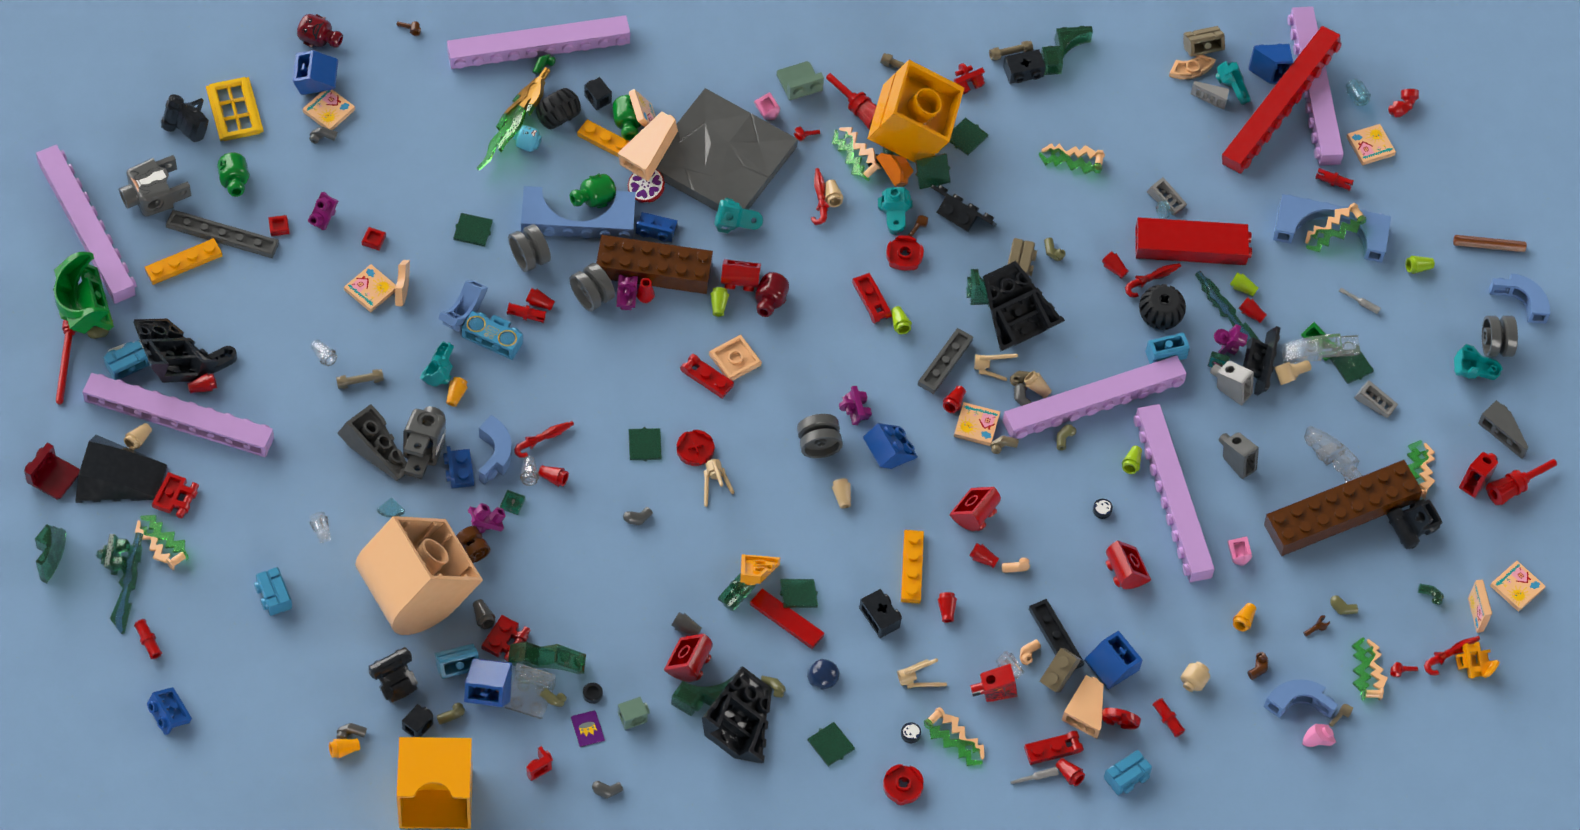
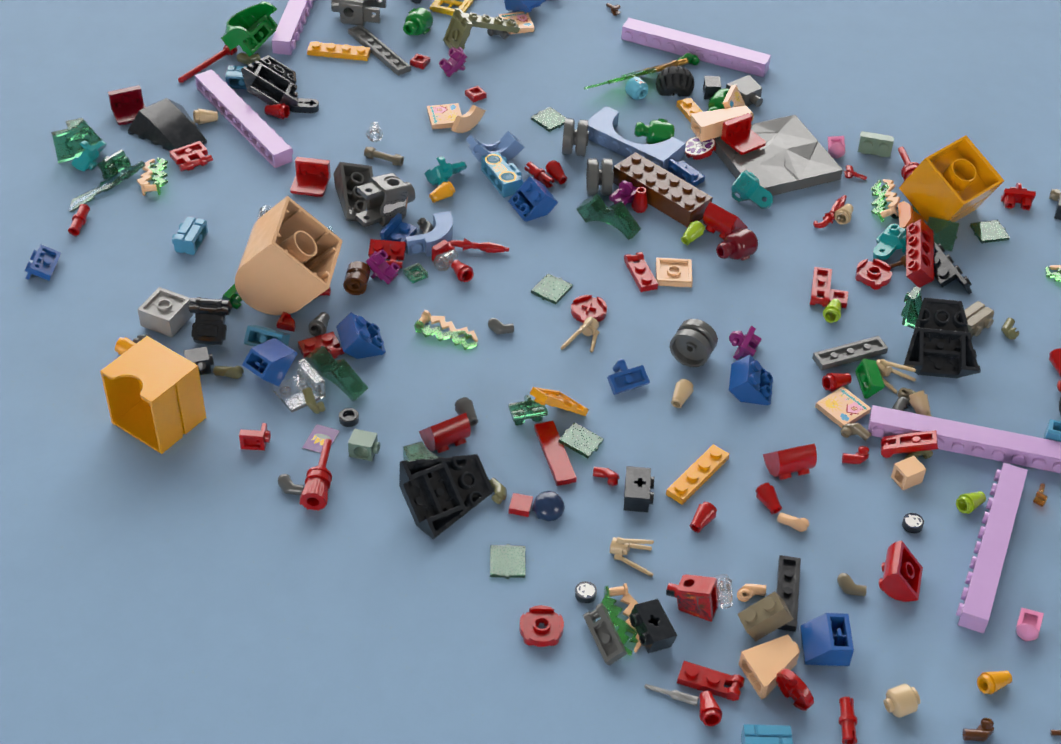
camera: 40 degrees right, 15 degrees down
none -> teal piece [71,140,107,172]
none -> light grey container [137,287,193,337]
none -> green tile [222,284,242,309]
none -> red tile [276,311,296,332]
none -> red bracket [290,157,331,197]
none -> red piece [299,439,332,511]
none -> blue slope [336,312,386,359]
none -> red plate [366,239,406,269]
none -> clear neon green piece [414,310,478,350]
none -> dark grey arm [417,218,434,234]
none -> red tile [432,240,449,264]
none -> olive bracket [443,8,520,50]
none -> blue slope [508,176,558,222]
none -> tile [509,493,533,517]
none -> clear green arch [576,194,641,240]
none -> dark grey plate [583,603,628,666]
none -> red arm [593,466,620,486]
none -> blue plate [607,359,650,395]
none -> black brick [629,599,677,653]
none -> red bracket [721,113,766,155]
none -> torso [726,75,763,107]
none -> tile [829,289,848,309]
none -> dark tan arm [837,573,867,596]
none -> red arm [842,446,870,465]
none -> green slope [855,358,885,399]
none -> red plate [881,430,938,458]
none -> light nougat brick [891,456,926,490]
none -> red brick [906,219,934,288]
none -> clear orange hand [1033,483,1048,507]

